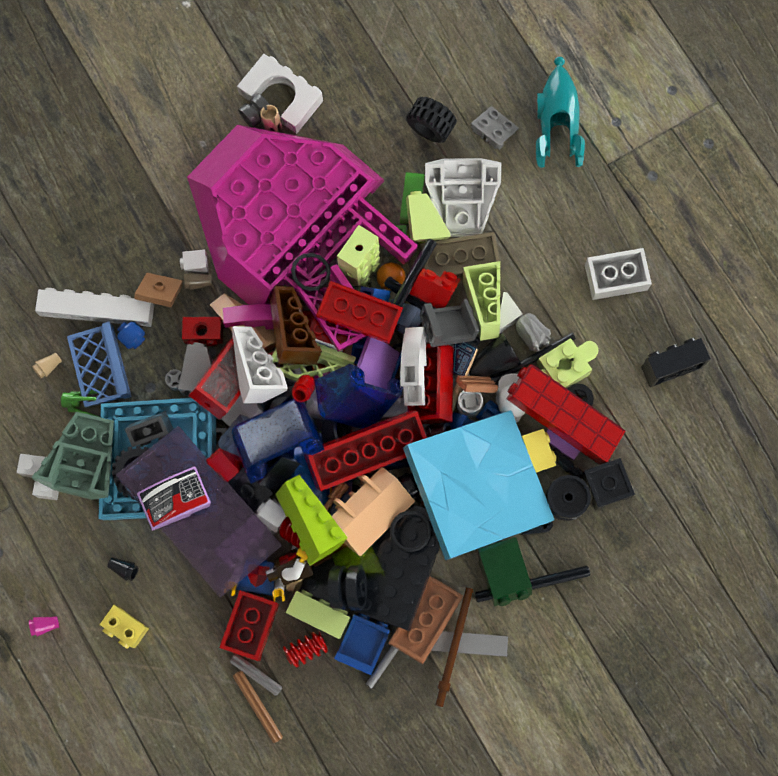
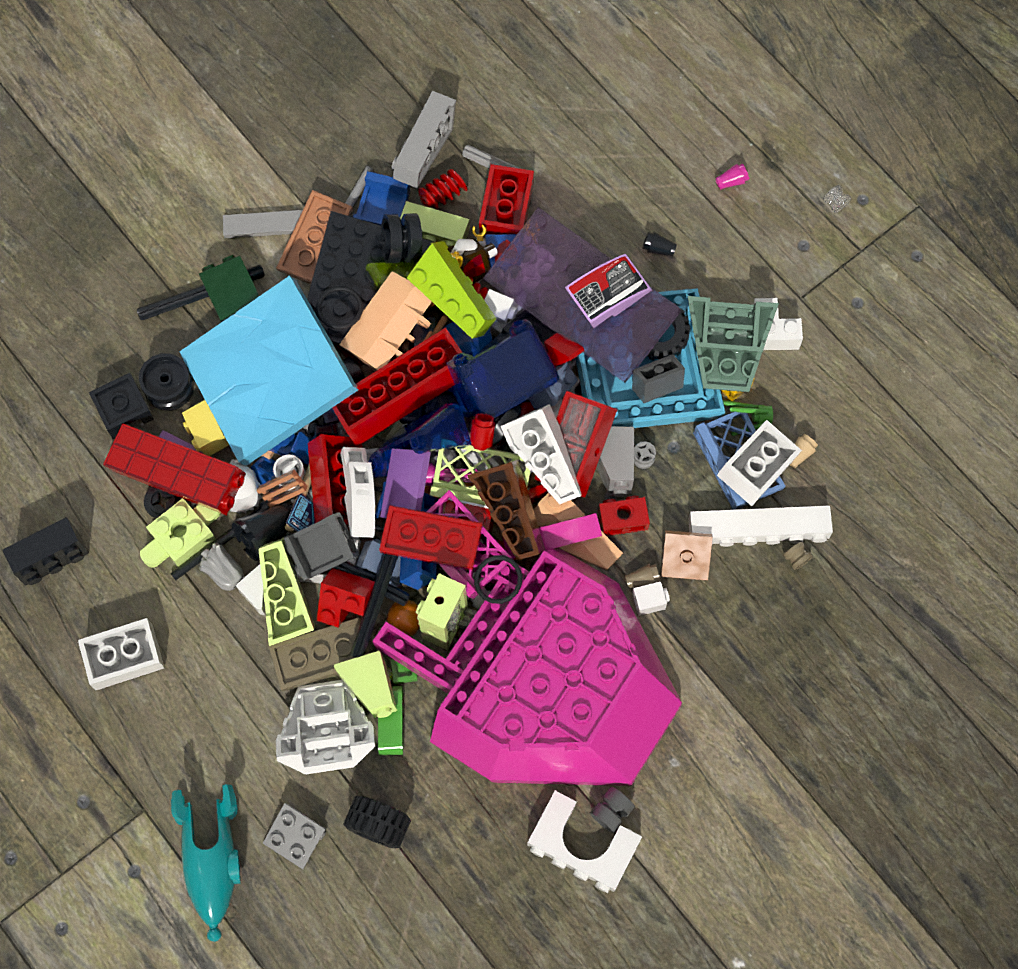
camera: 170 degrees right, 5 degrees down
light yellow brick [100,605,149,649] -> none
blue head [117,321,146,349] -> none
medium nougat axle [233,671,283,743] -> none
tan arm [260,105,283,132] -> none
reddish brown bar [435,587,474,707] -> none
black axle [553,448,582,477] -> none
none -> light grey wedge [392,91,456,188]
none -> white brick [717,420,802,506]
none -> dark tan wheel [783,542,813,571]

